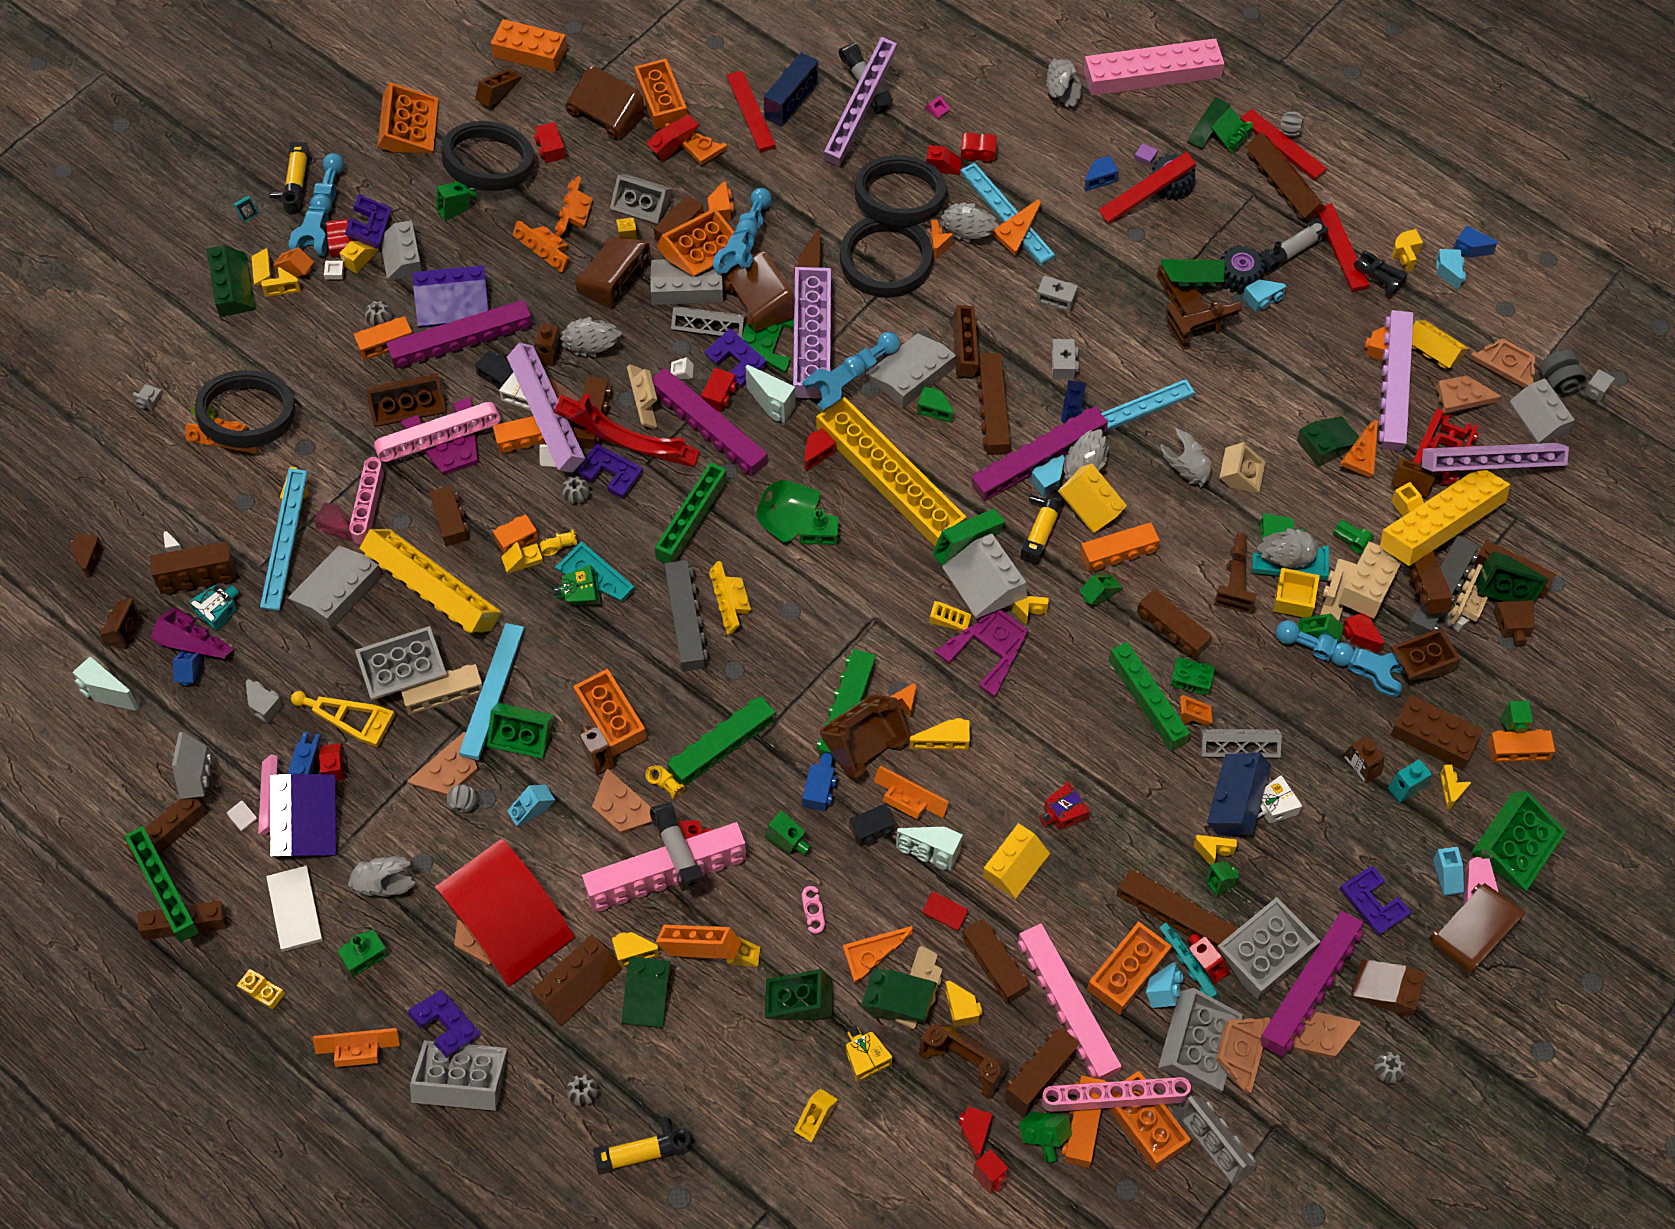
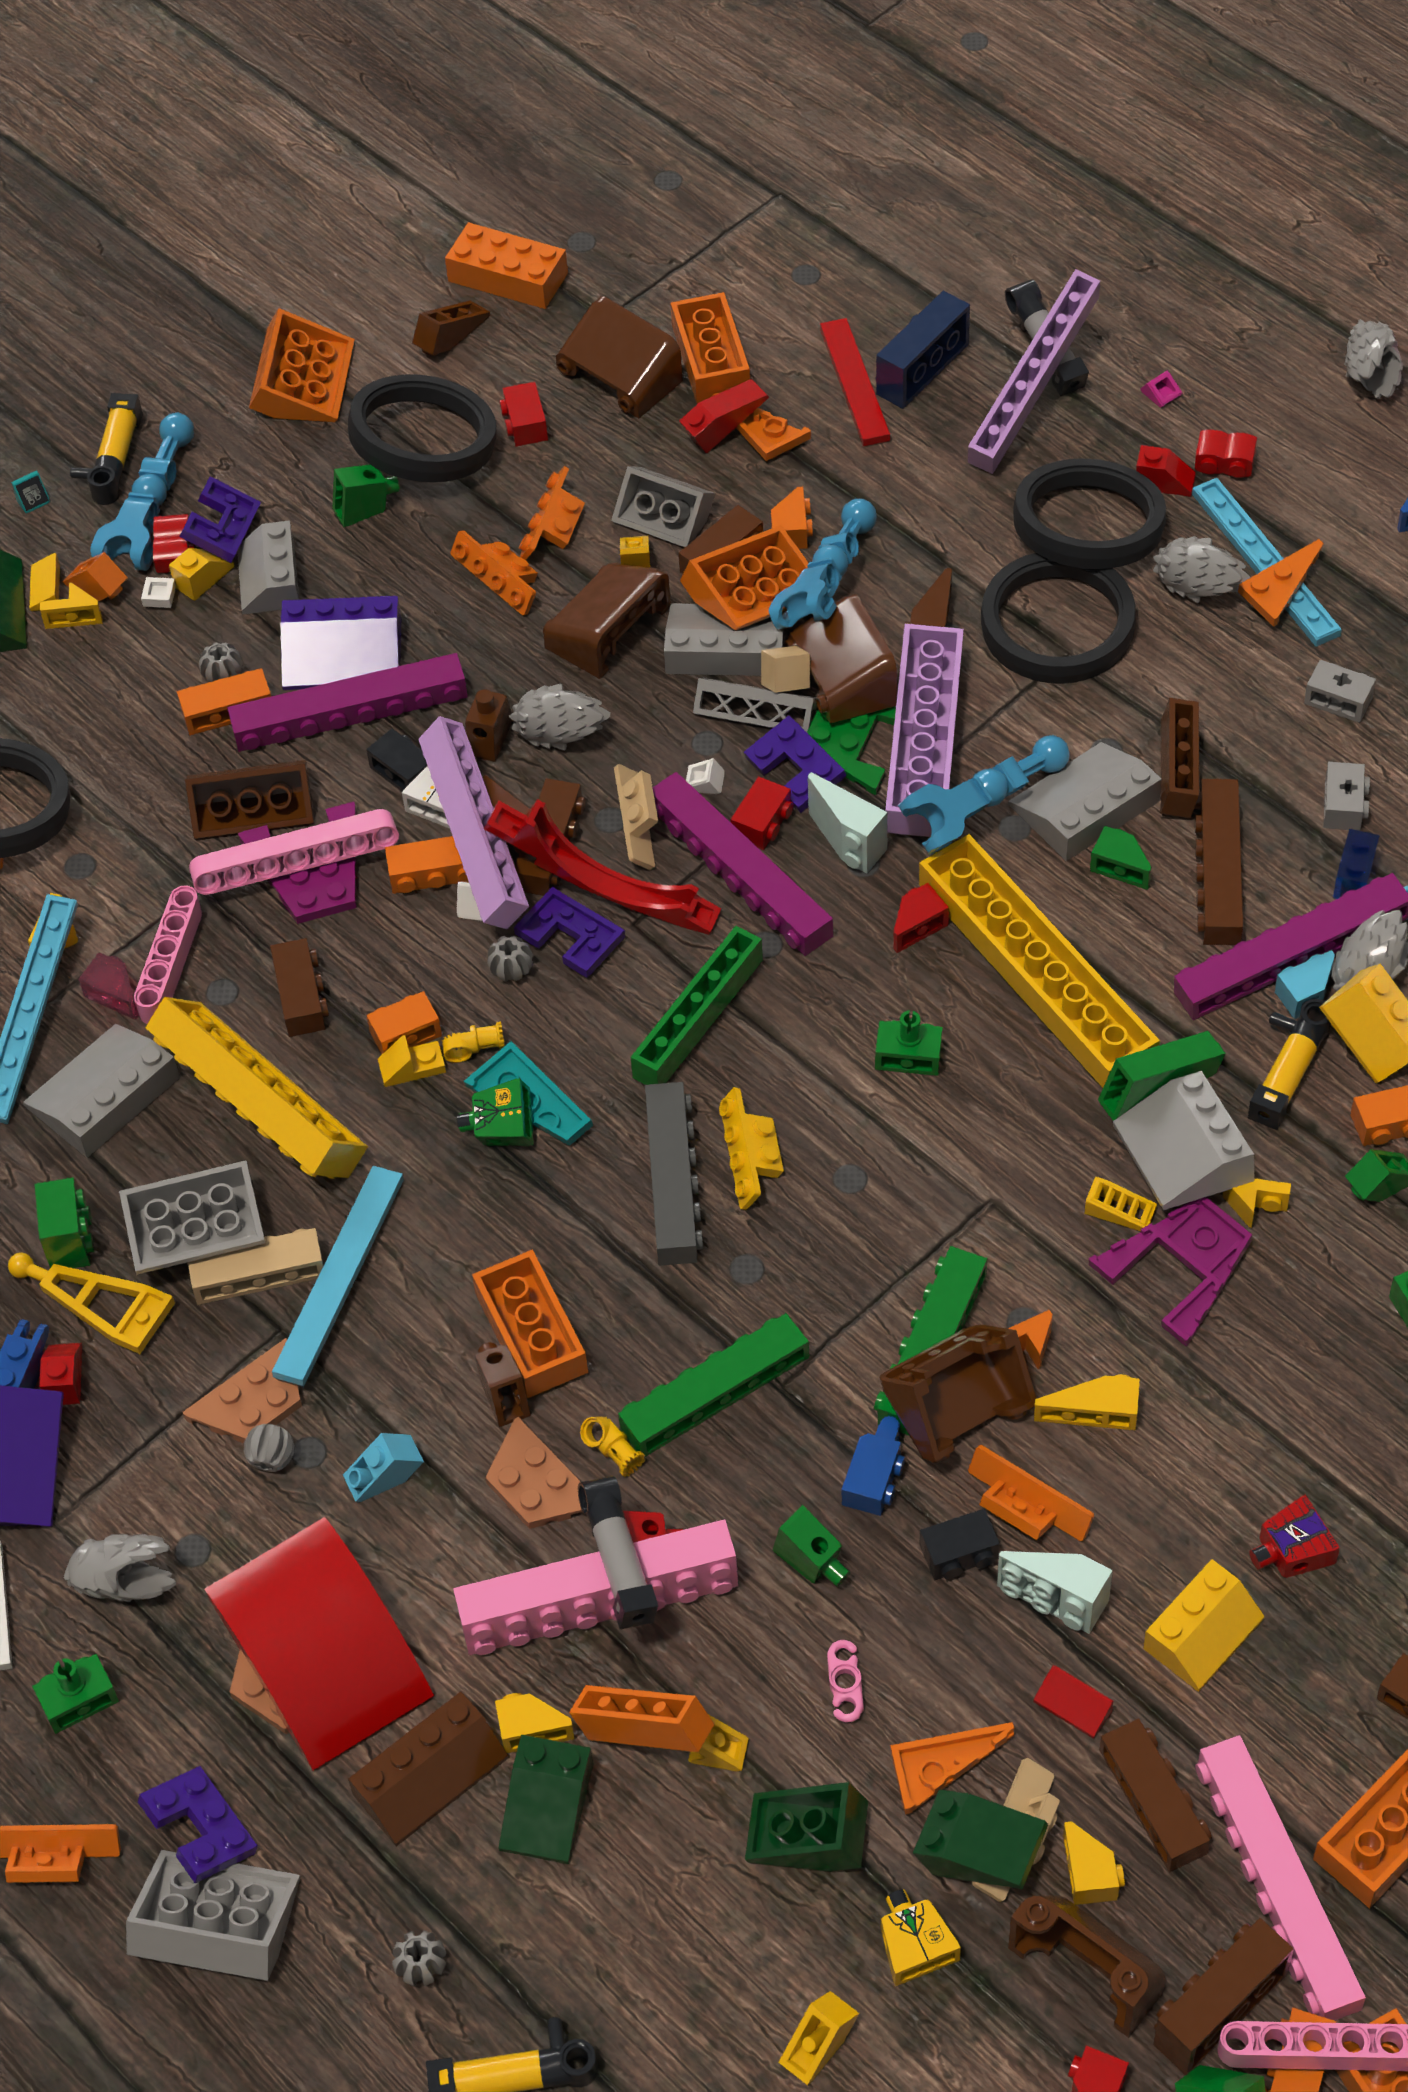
camera: 10 degrees right, 5 degrees down
green slope [486,703,554,759] -> none
green piece [756,480,821,542] -> none
orange slope [930,220,953,259] -> none
none -> green brick [35,1177,95,1268]
none -> tan piece [761,646,810,693]

